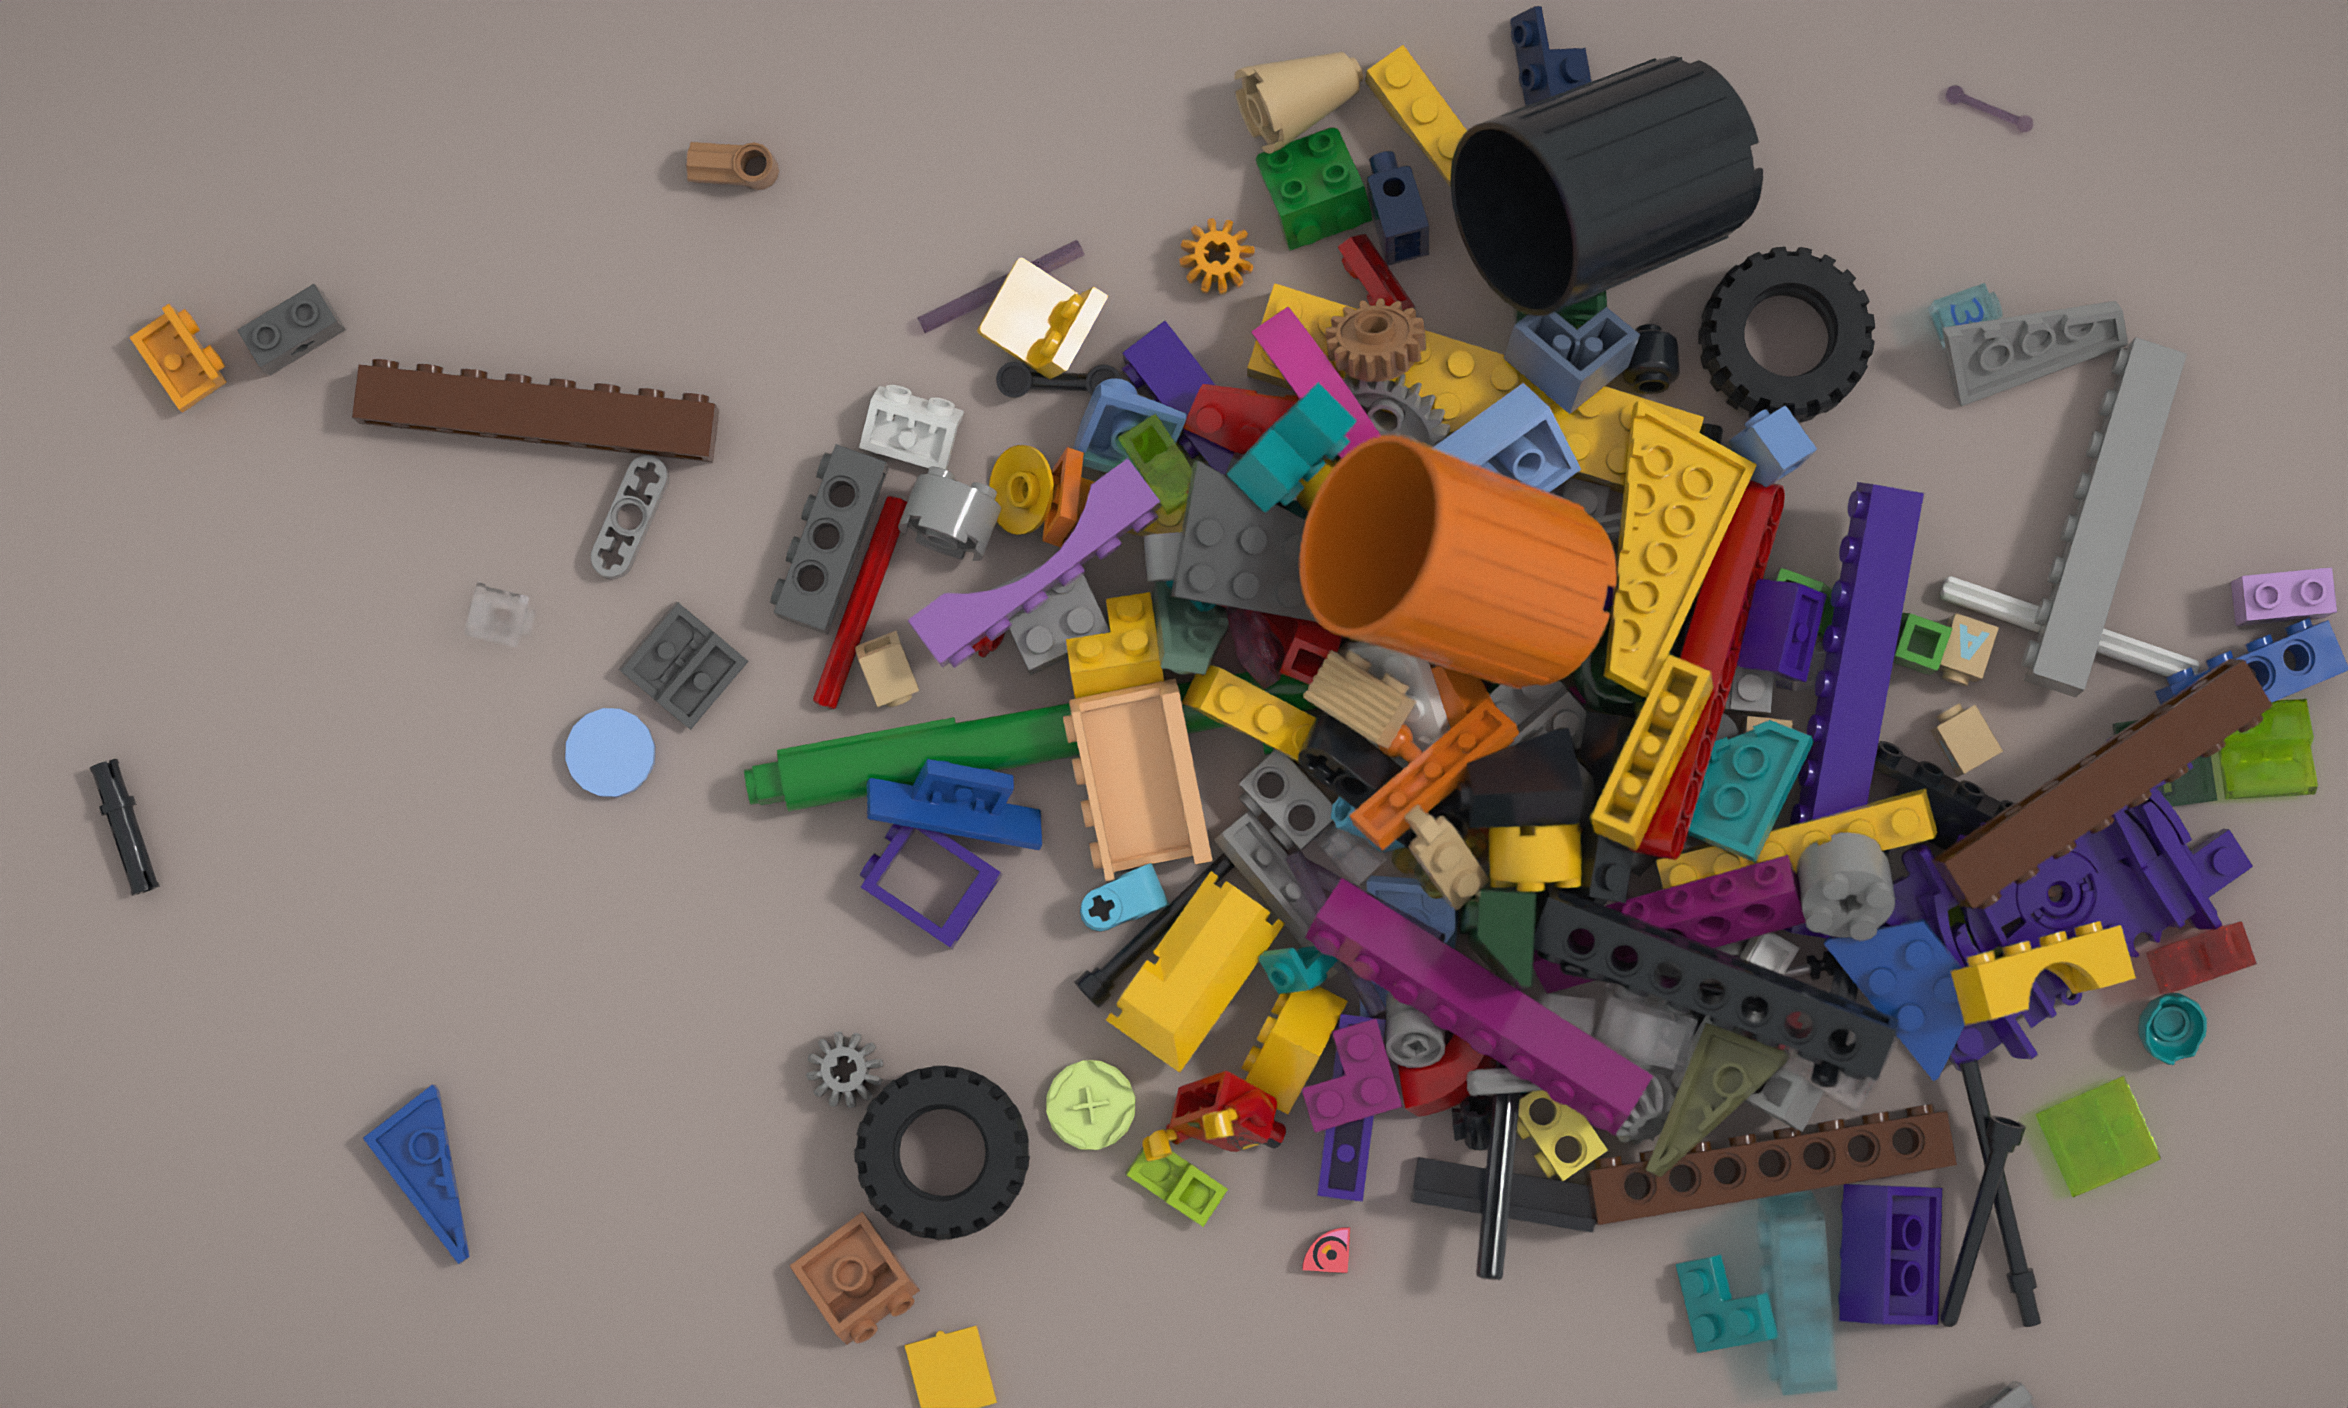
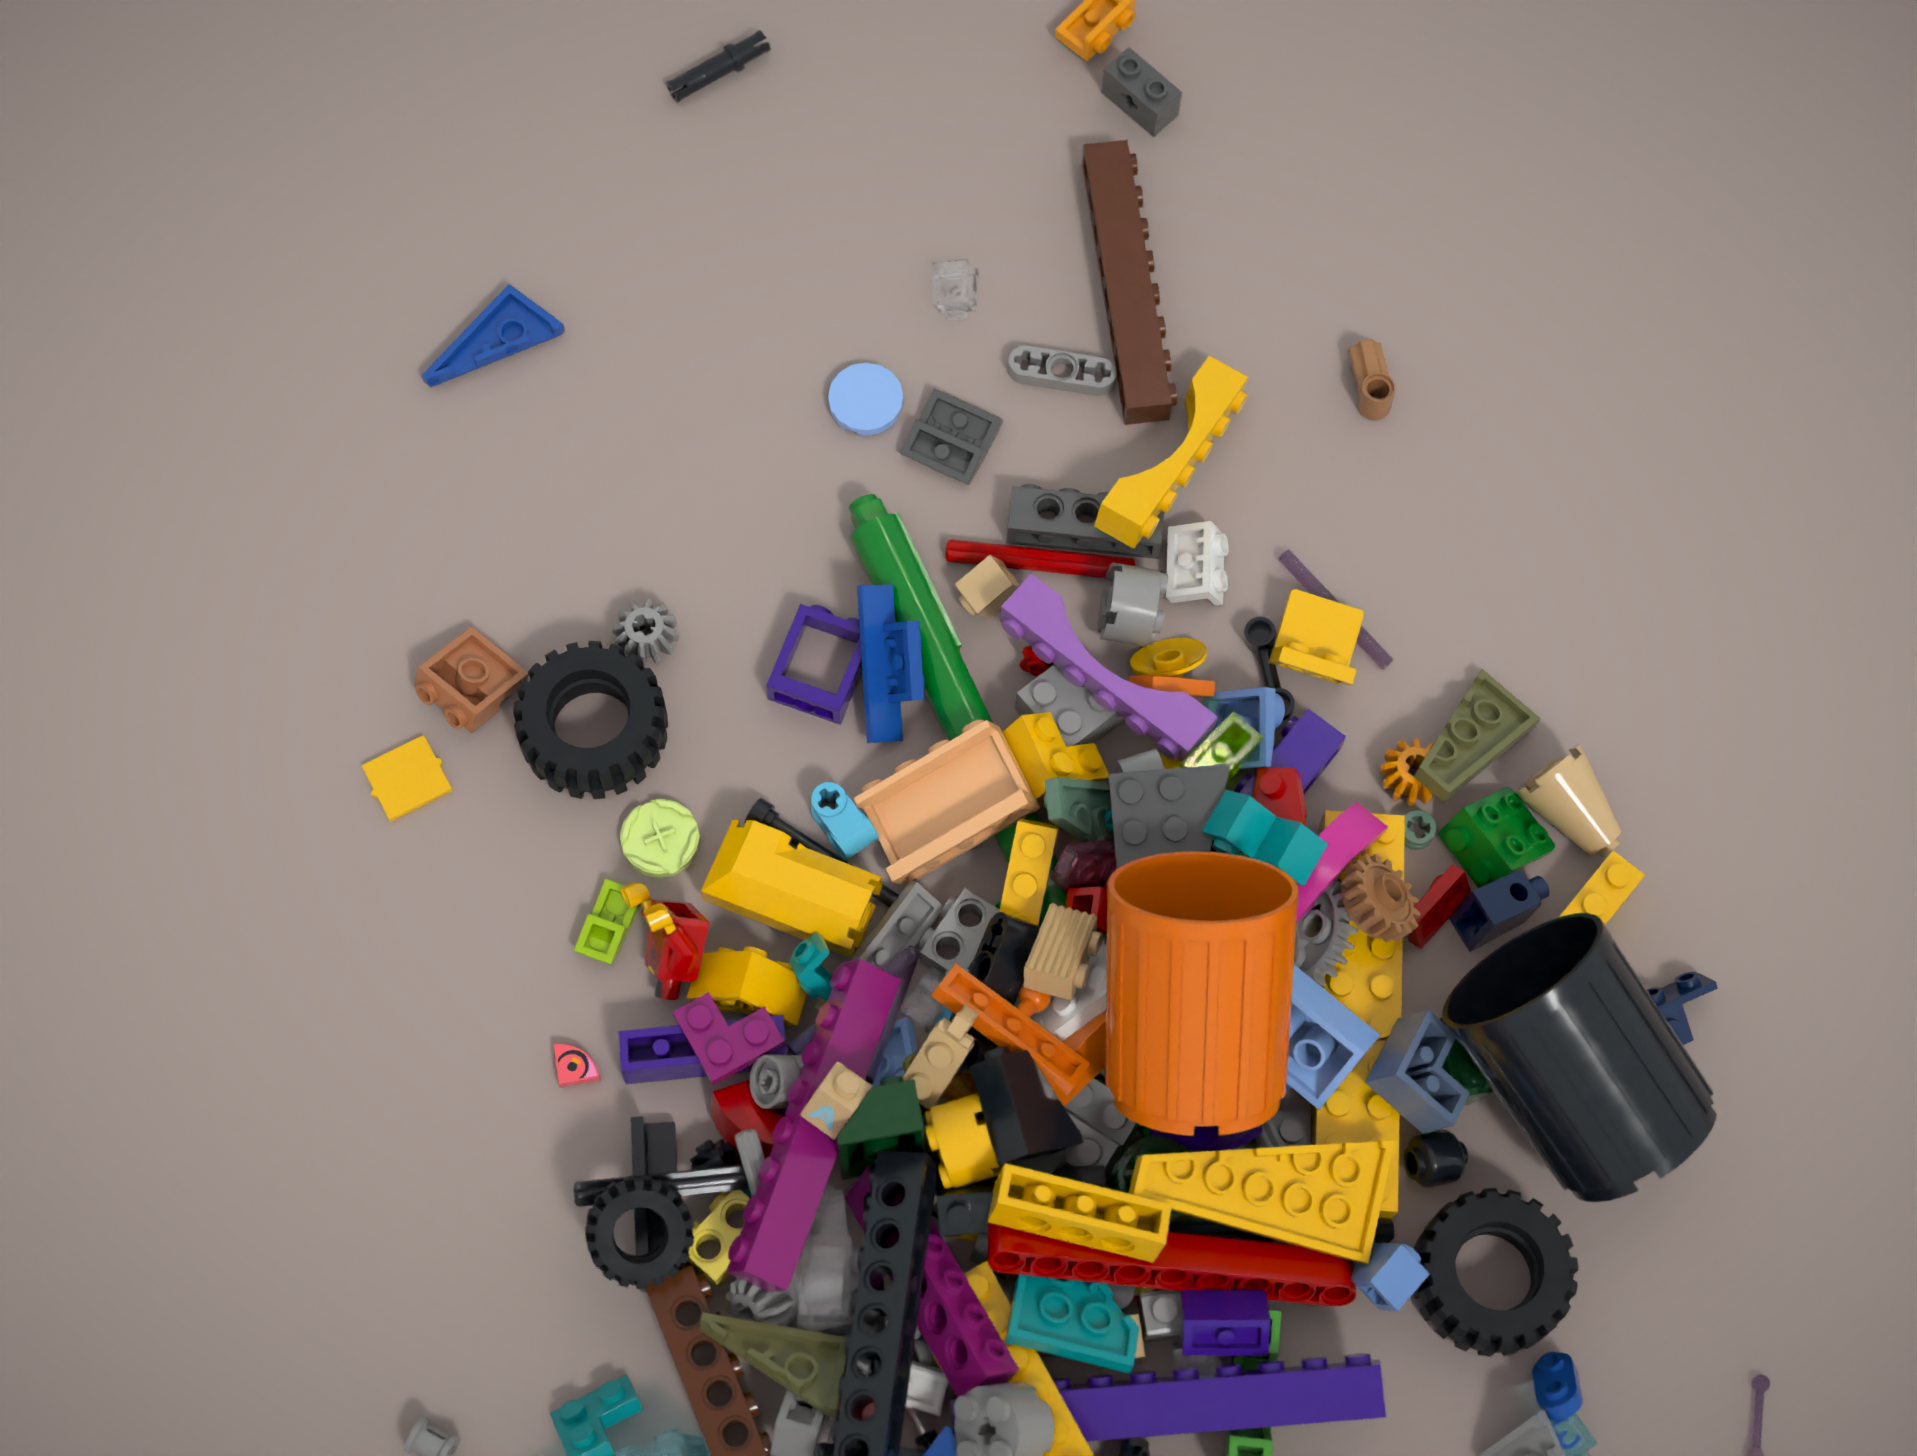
camera: 70 degrees right, 15 degrees down
none -> black tyre [585,1175,694,1289]
none -> tan brick [800,1061,872,1140]
none -> yellow arch [1094,356,1248,549]
none -> sand green bush [1404,810,1437,850]
none -> olive wing [1414,669,1541,802]
none -> blue plate [1532,1352,1583,1420]

